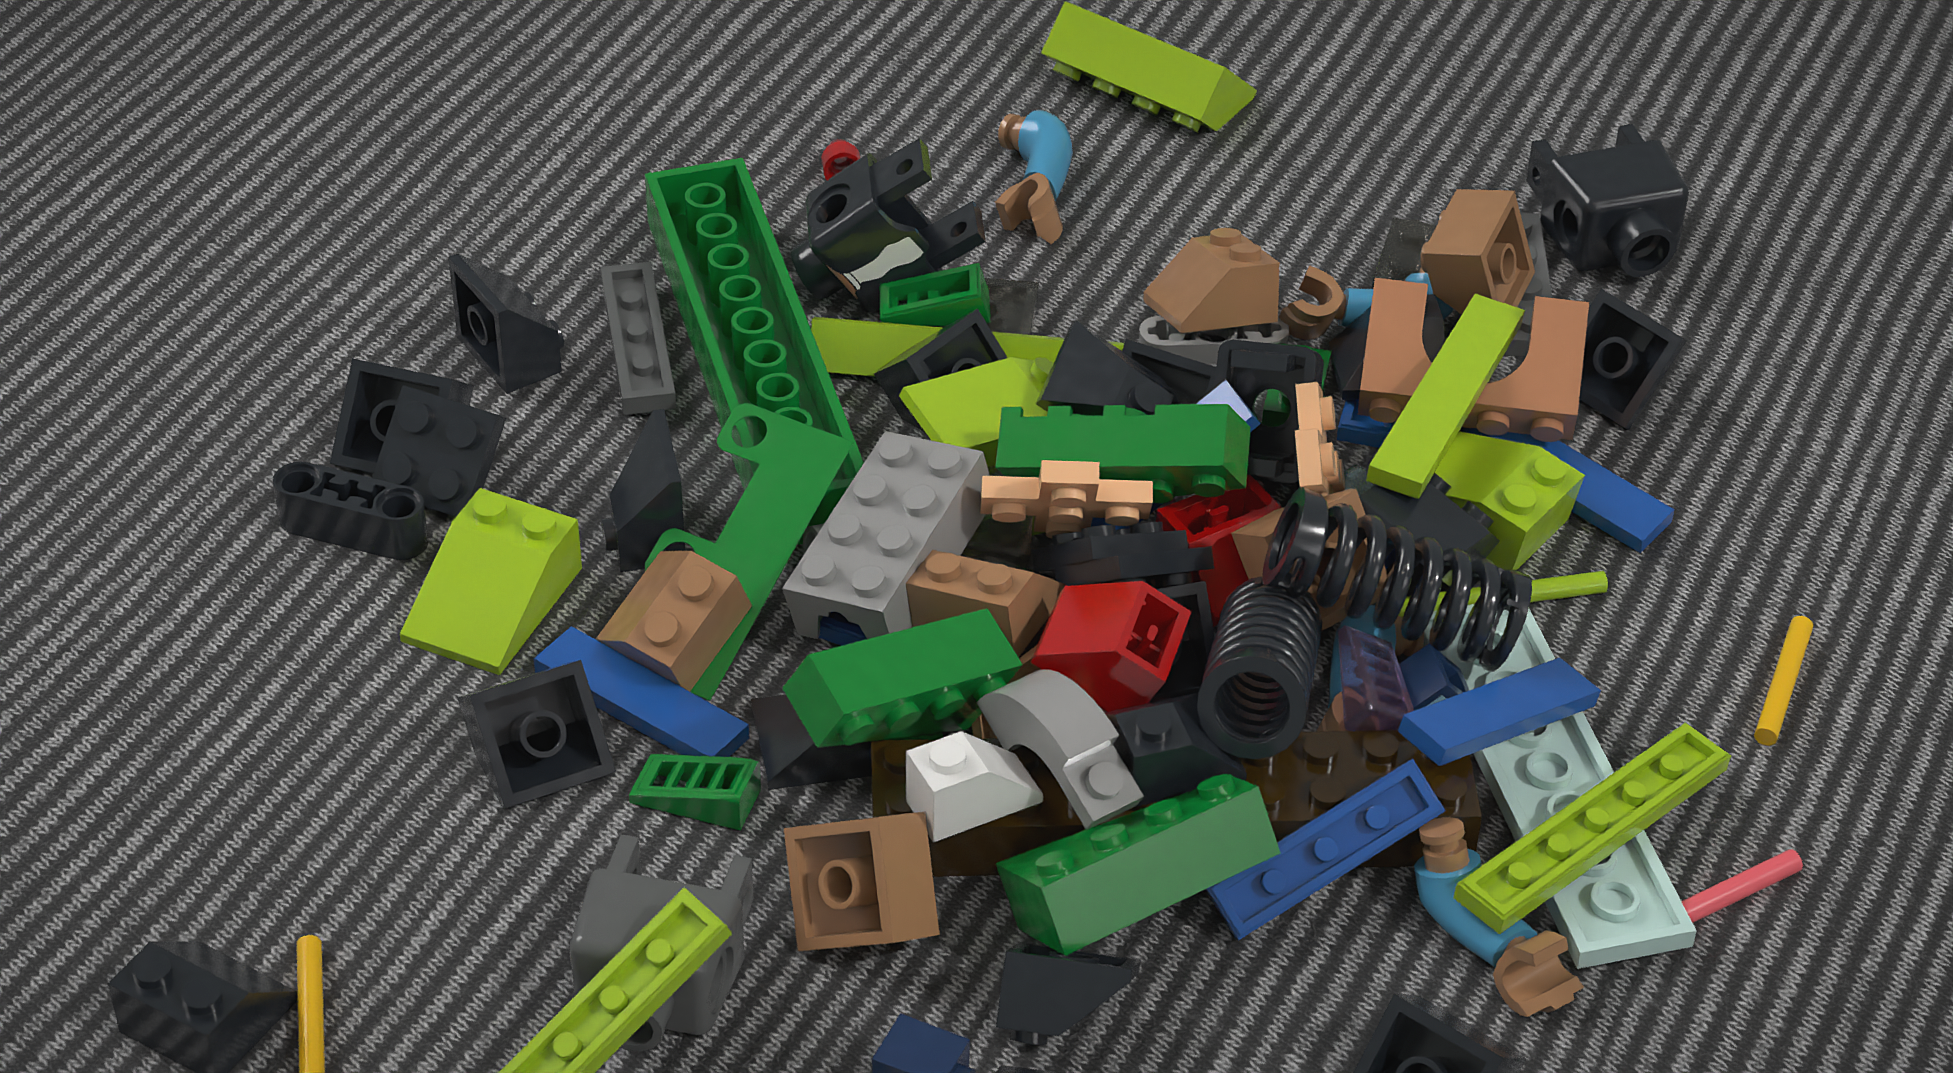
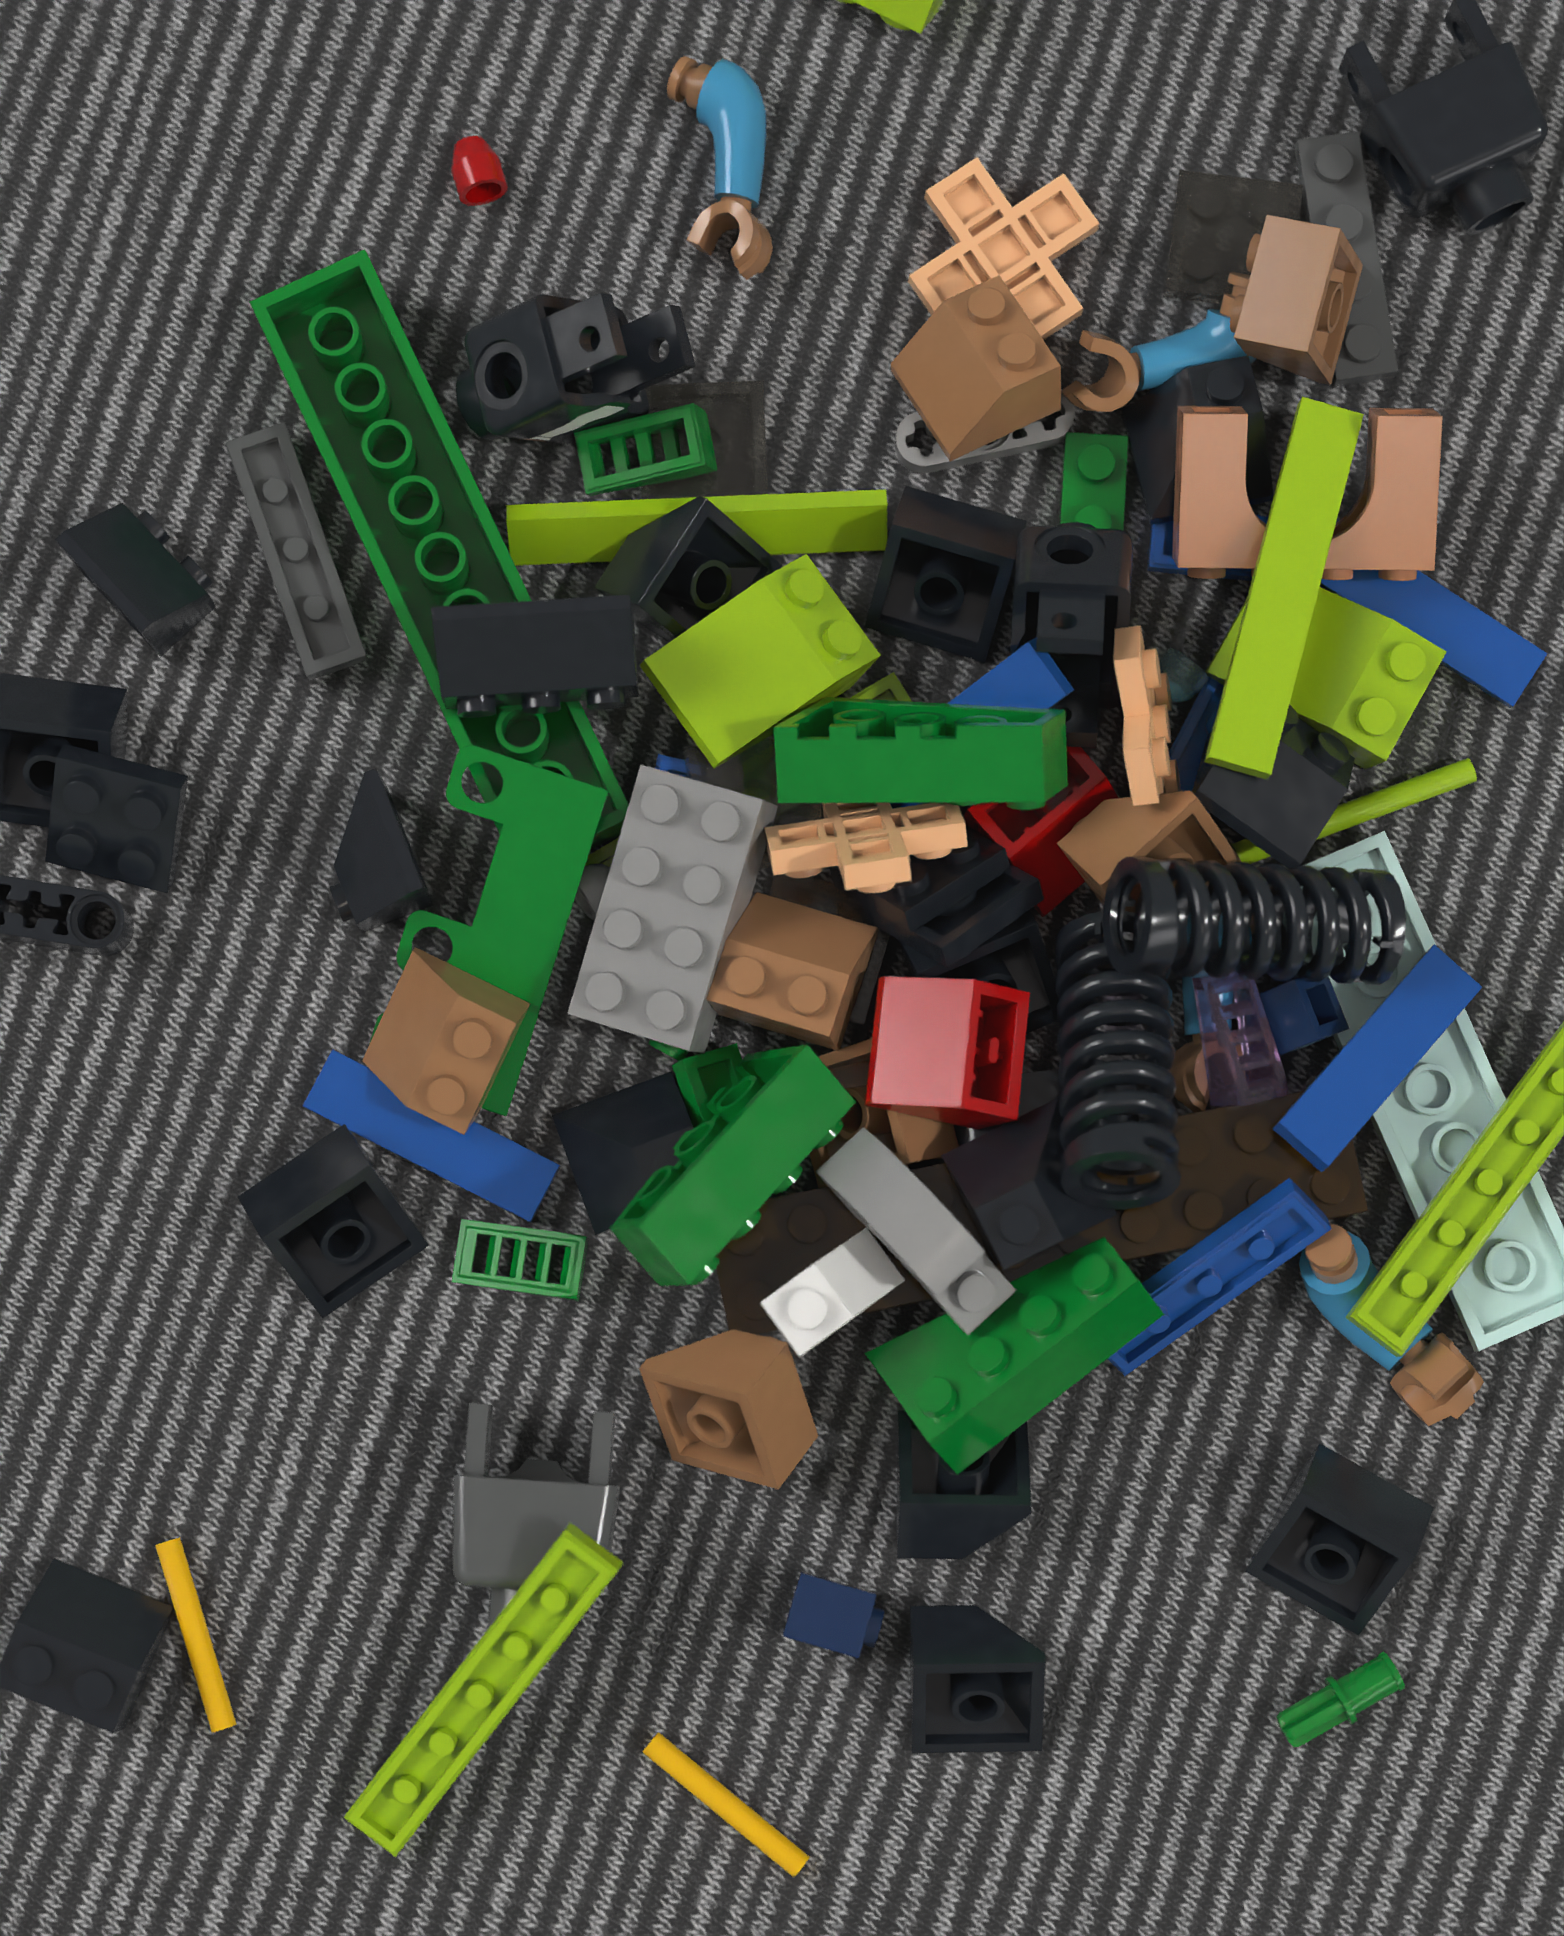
camera: 10 degrees left, 40 degrees up
lime slope [400,488,582,675] -> none
black slope [1036,320,1174,416] -> none
black slope [1579,288,1687,430] -> none
none -> black slope [432,595,639,718]
none -> light nougat plate [908,157,1099,340]

